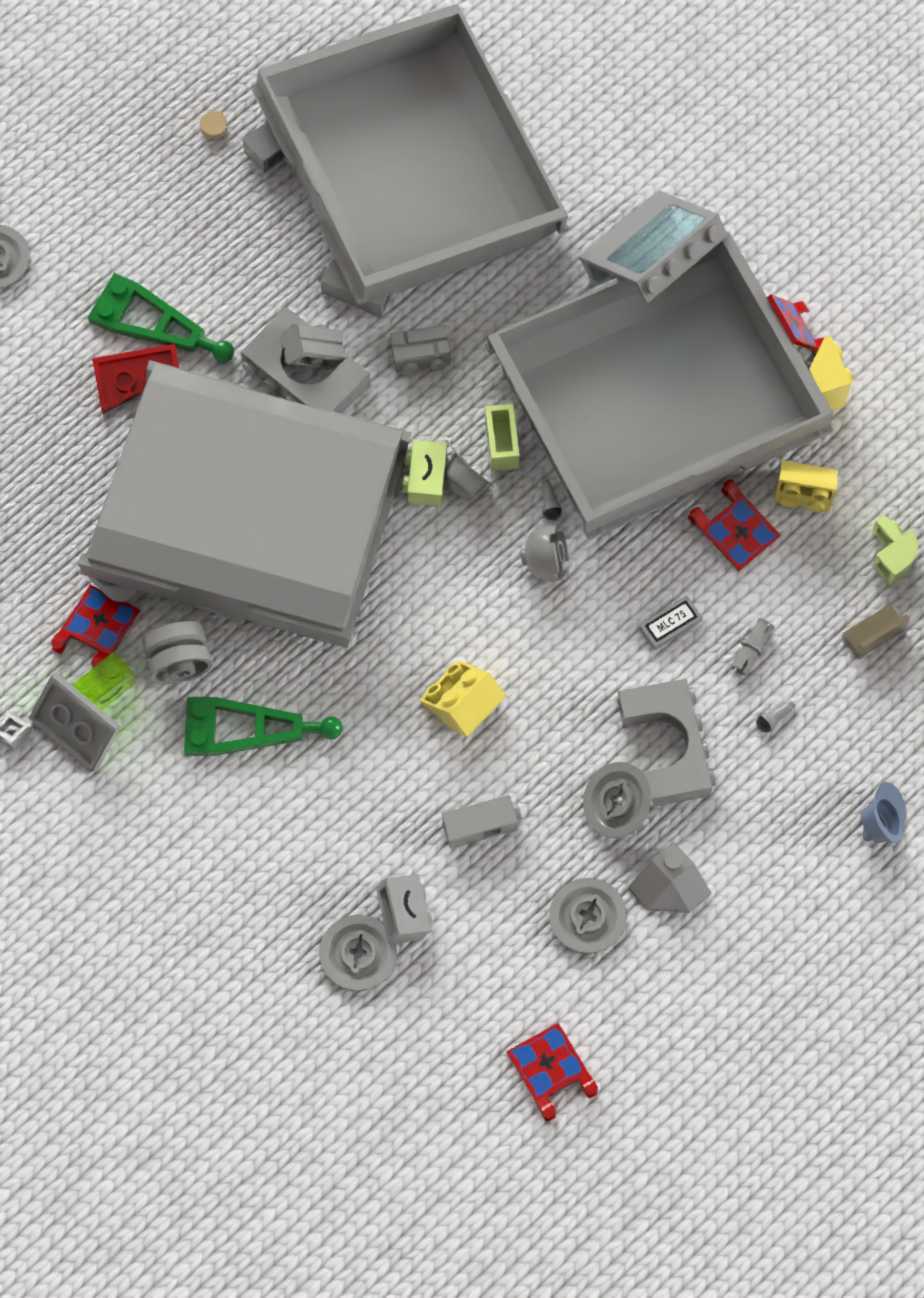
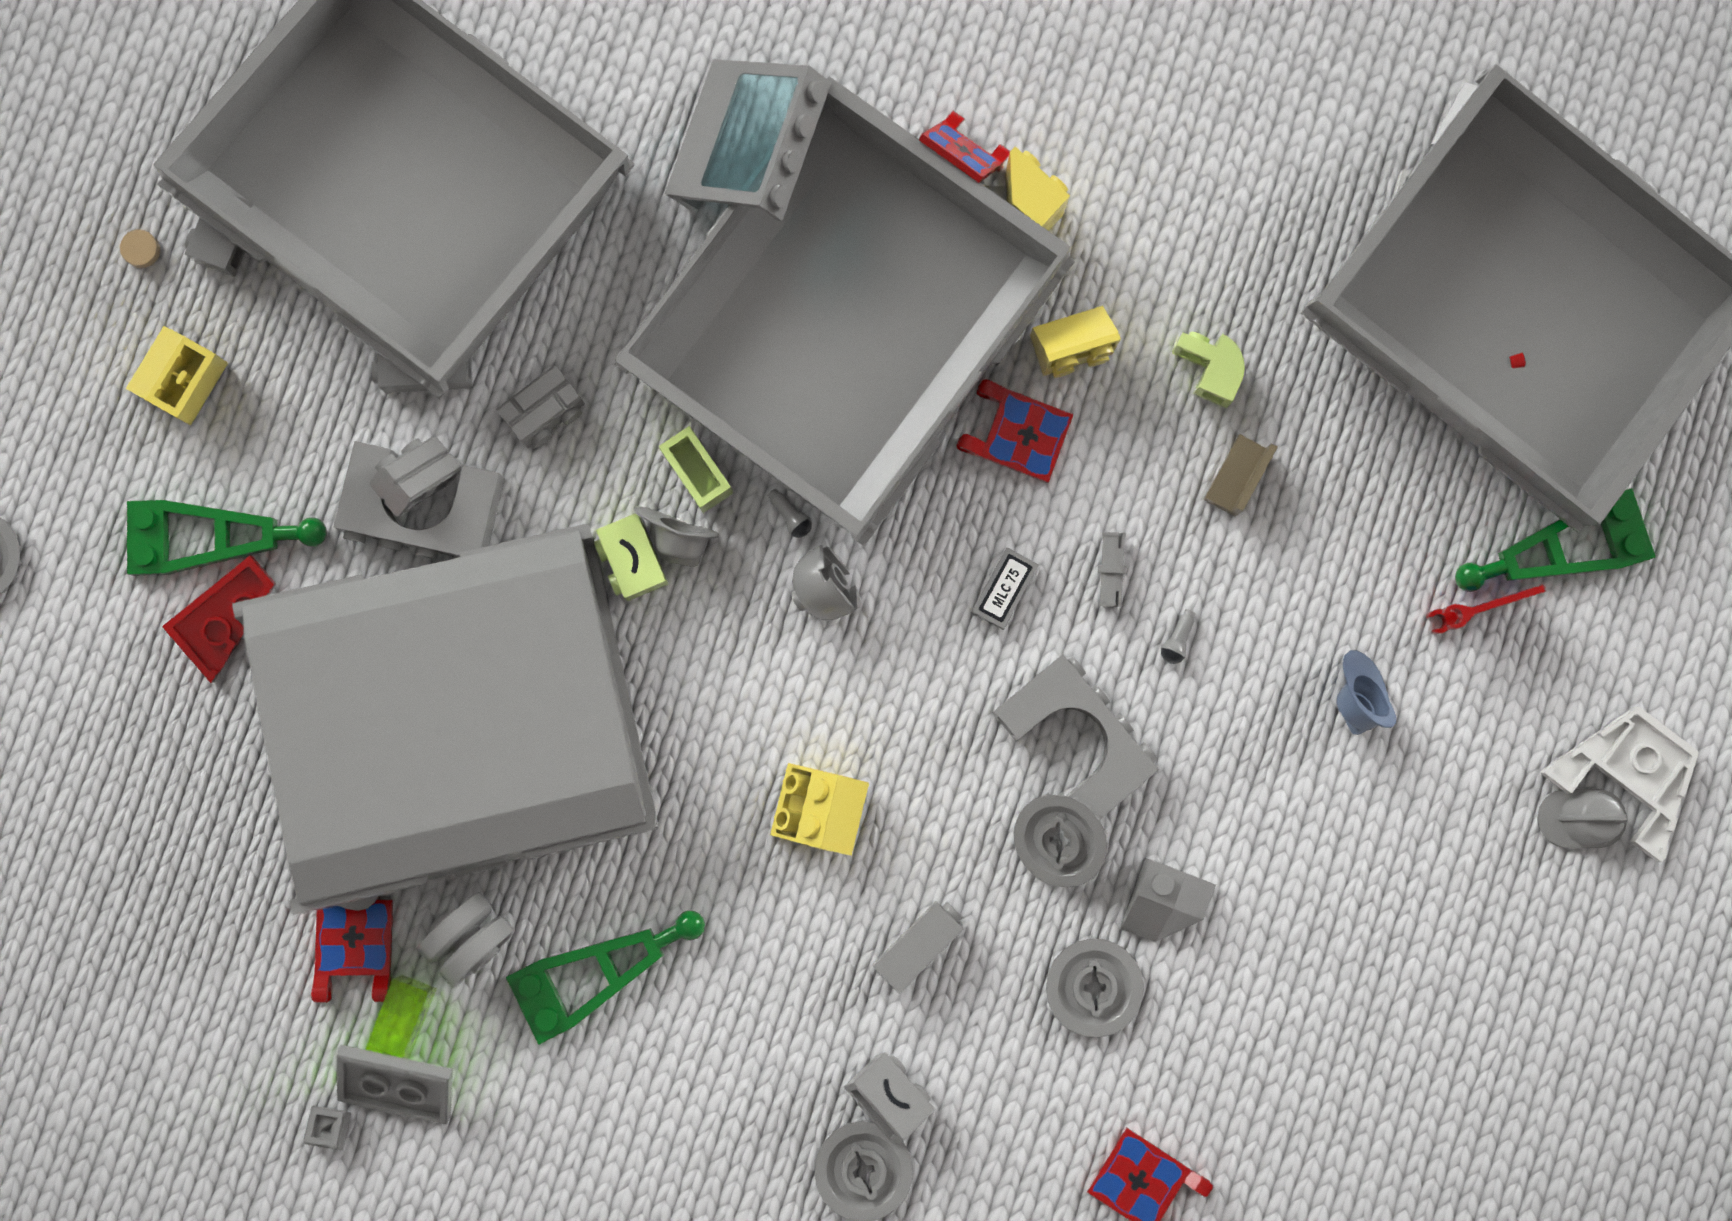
camera: 30 degrees left, 15 degrees up
none -> light yellow slope [126,326,228,425]

